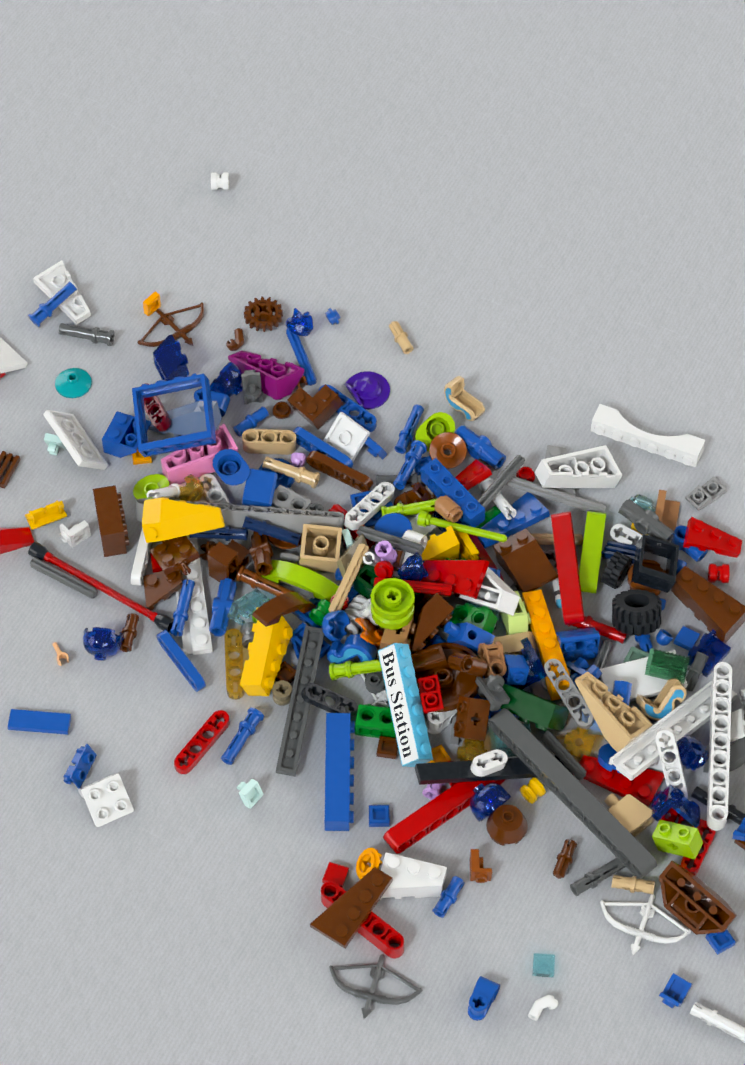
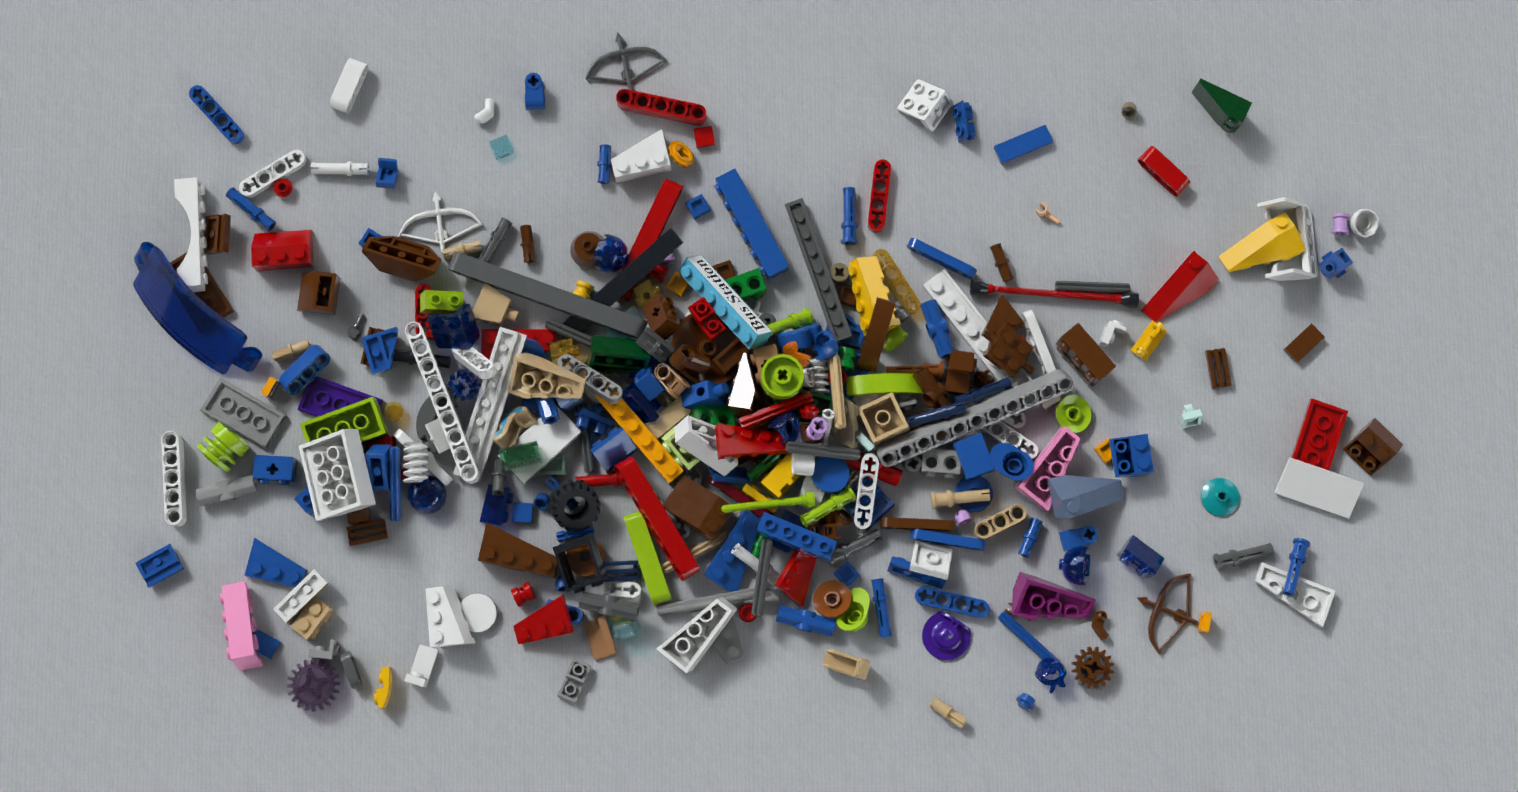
camera: 150 degrees right, 25 degrees up
white tile [43,410,108,470] -> none
clear blue cylinder [83,627,123,661] -> none
blue window [132,373,217,457] -> none
dark red beam [141,383,172,432] -> none
yellow wedge [142,497,225,543] -> none
white pin [147,482,191,499] -> none
blue pin [170,579,195,636] -> none
clear yellow hair [179,474,205,502] -> none
clear light blue hinge [227,589,271,625] -> none
light aqua tile [237,779,264,809] -> none
dark grey hips [241,370,263,405] -> none
reddish brown plate [273,401,291,419] -> none
reddish brown brick [287,384,343,430] -> none
black beam [301,683,358,718] -> none
reddish brown wing [310,867,393,949] -> none
blue pin [393,440,427,490] -> none
medium nougat brick [434,495,463,523] -> none
dark orange bracket [469,849,492,883] -> none
white beam [470,749,508,777] -> none
white arch [591,404,705,467] -> none
black tyre [601,551,632,589] -> none

